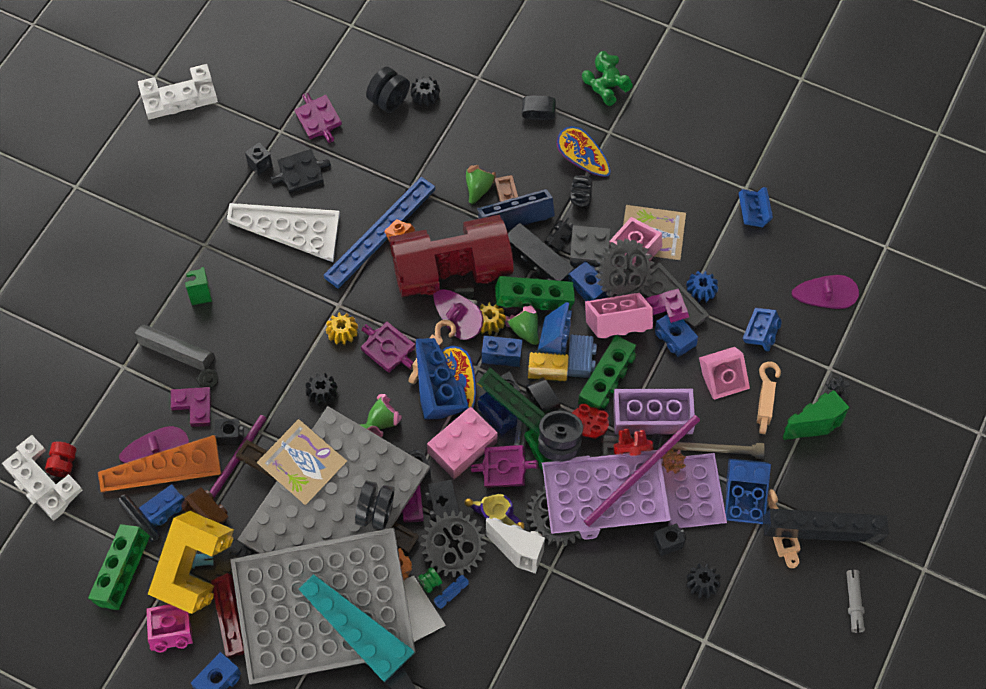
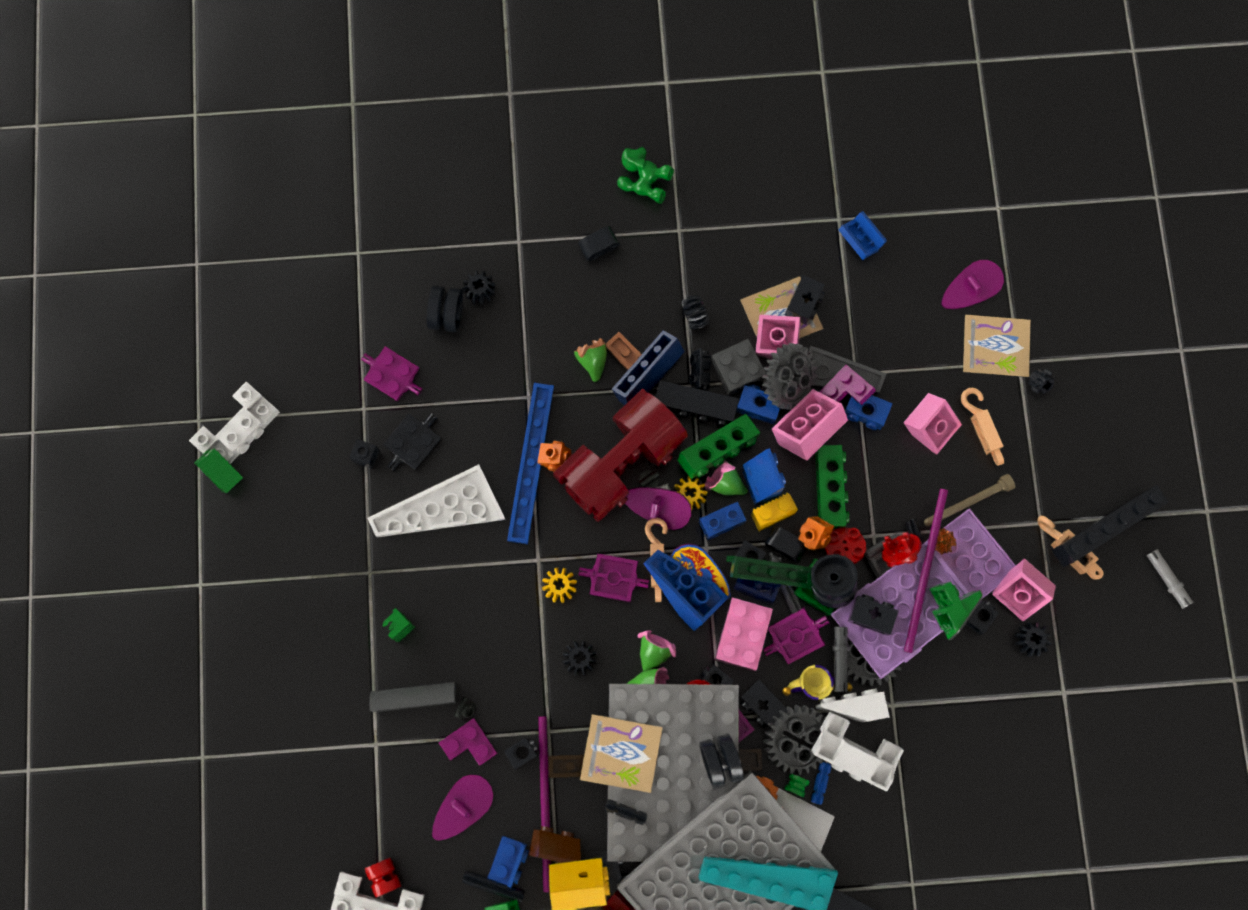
camera: 30 degrees left, 15 degrees up
orange wing [98,435,221,492] -> none
shield [556,126,611,177] -> none
medium blue brick [567,334,597,378] -> none
lavender brick [613,389,695,435] -> none
blue gear [686,271,718,303] -> none
blue slope [725,459,771,524] -> none
blue bracket [743,308,782,351] -> none
green slope [783,390,850,440] -> none
none -> green hinge [194,448,243,493]
none -> black axle [605,799,647,825]
none -> black brick [785,275,826,325]
none -> orange brick [798,516,834,550]
none -> white bracket [811,711,904,792]
none -> dark grey pin [833,627,850,692]
none -> black brick [848,594,899,636]
none -> green piece [929,582,982,640]
none -> tan sticker [963,315,1030,377]
none -> bright pink slope [992,559,1056,621]

